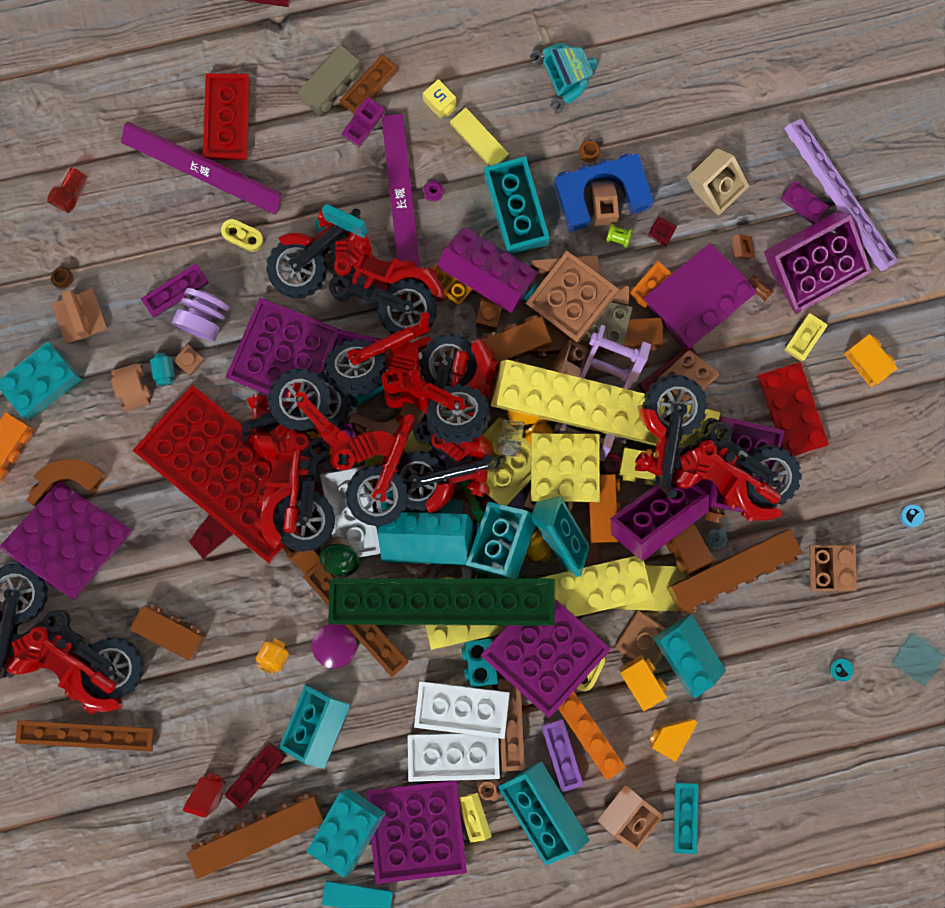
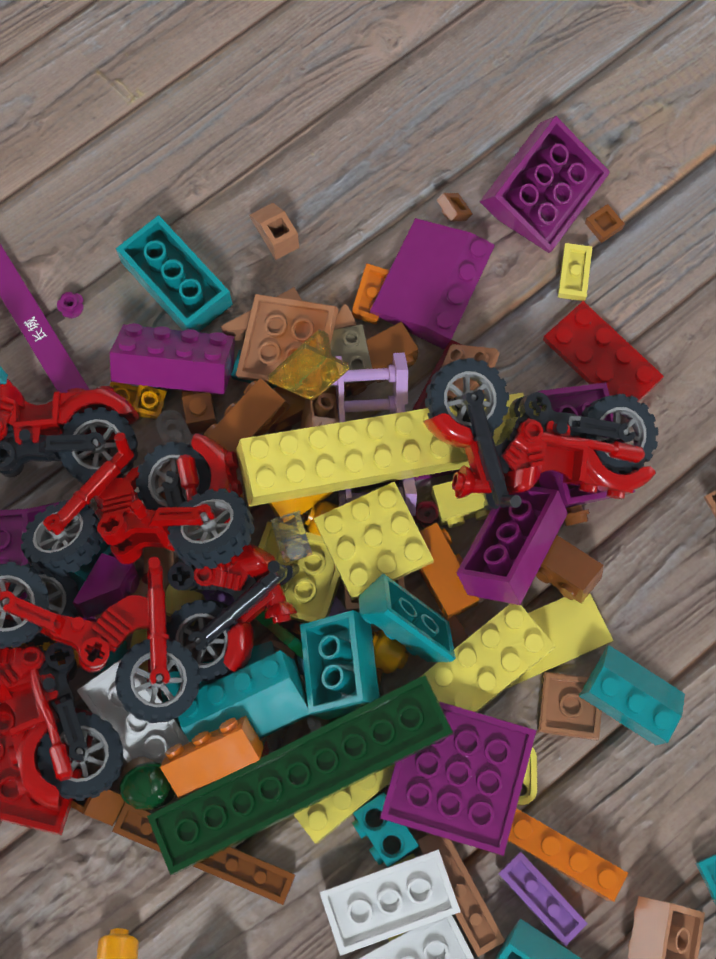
camera: 25 degrees left, 10 degrees down
magenta dish [312,624,357,669] -> none
light yellow brick [423,79,456,119] -> none
light yellow tile [450,108,509,166] -> none
teal torso [530,43,598,114] -> none
blue arch [554,153,654,232] -> none
dark orange plate [579,141,600,163] -> none
lime bush [606,223,632,248] -> none
light orange brick [619,655,668,711] -> none
dark red tile [647,216,677,247] -> none
light orange slope [649,718,698,762] -> none
dark orange brick [667,529,803,614] -> none
tan slope [686,148,749,215] -> none
clear light blue plate [706,529,728,550] -> none
dark orange pin [748,275,774,302] -> none
magenta plate [780,181,829,224] -> none
lavender plate [784,119,898,272] -> none
light orange brick [843,334,898,388] -> none
none -> magenta slope [73,553,140,619]
none -> orange brick [160,716,264,798]
none -> clear yellow bracket [268,329,349,400]
none -> dark orange plate [585,204,625,243]

